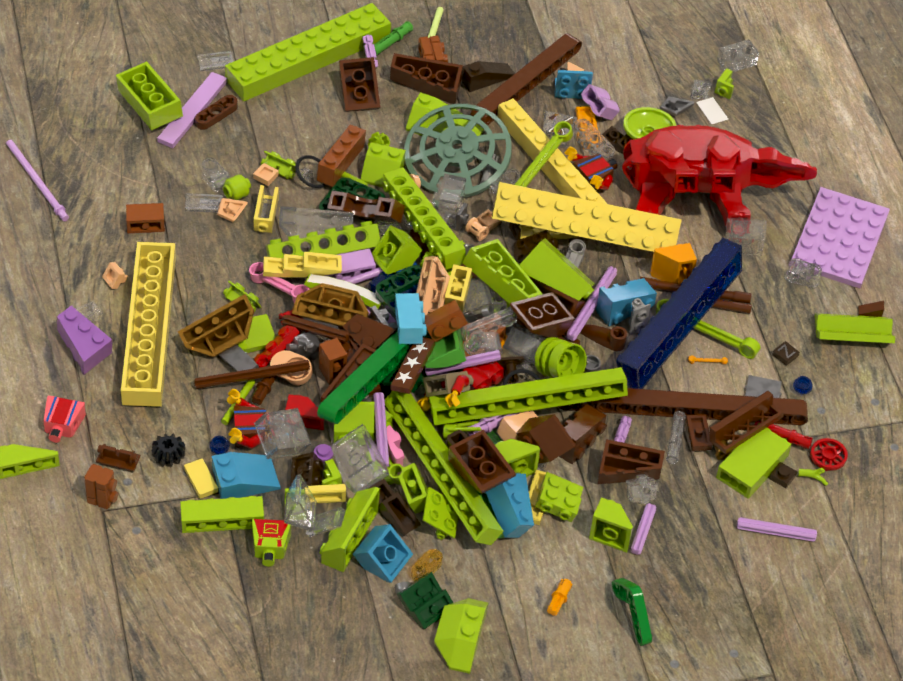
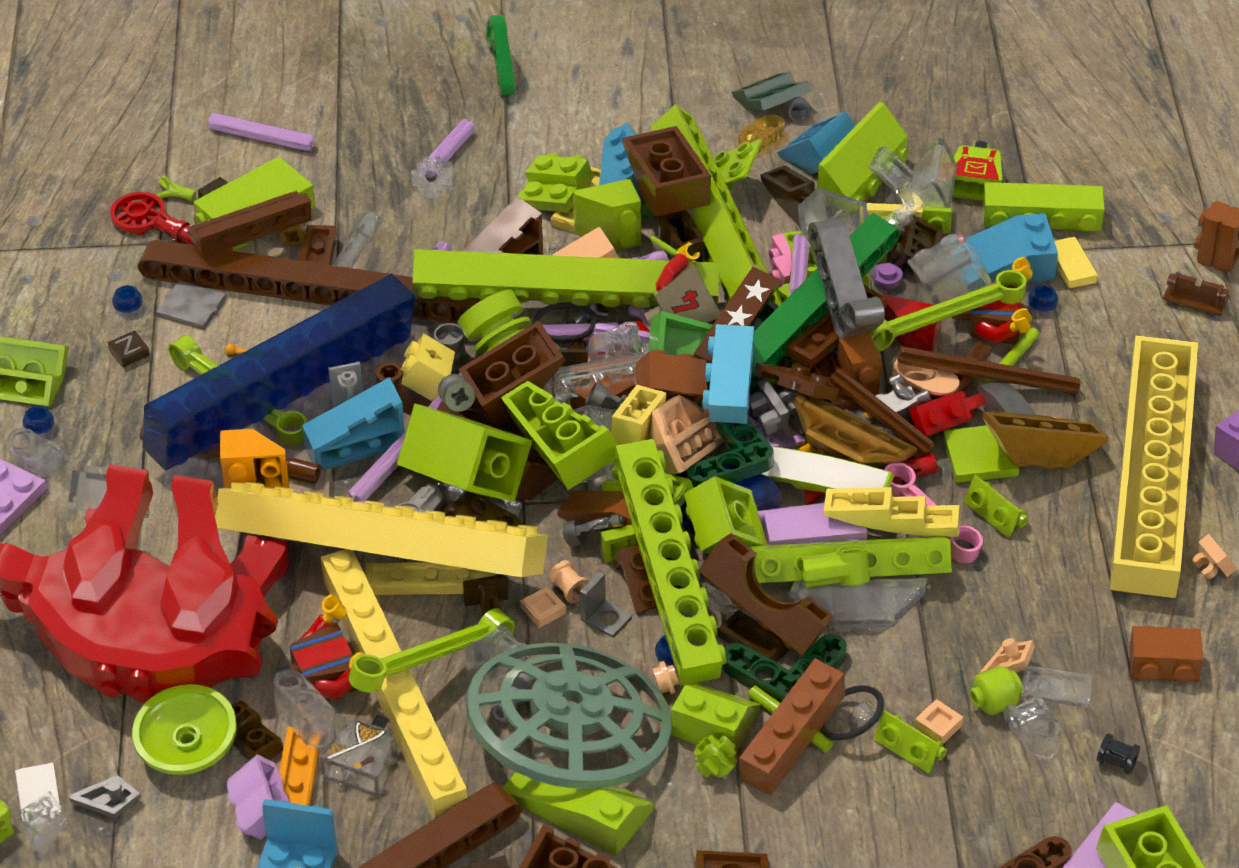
camera: 165 degrees left, 5 degrees down
black gear [151,433,185,467] -> none
light yellow window [254,185,279,233] -> none
lime hinge [388,463,427,514] -> none
clear brick [432,173,466,228] -> none
lime wedge [434,598,489,674] -> none
reddish brown slope [516,414,576,464] -> none
light orange axle [547,579,573,616] -> none
lime slope [589,497,633,553] -> none
reddish brown wedge [597,439,665,485] -> none
none -> clear blue plate [22,406,55,434]
none -> light yellow brick [401,333,455,402]
none -> flat silver wheel [438,374,475,412]
none -> lime piece [801,545,870,588]
none -> flat silver beam [808,217,885,338]
none -> lime piece [869,270,1027,352]
none -> clear bracket [883,181,924,229]
none -> black bush [1096,733,1141,775]

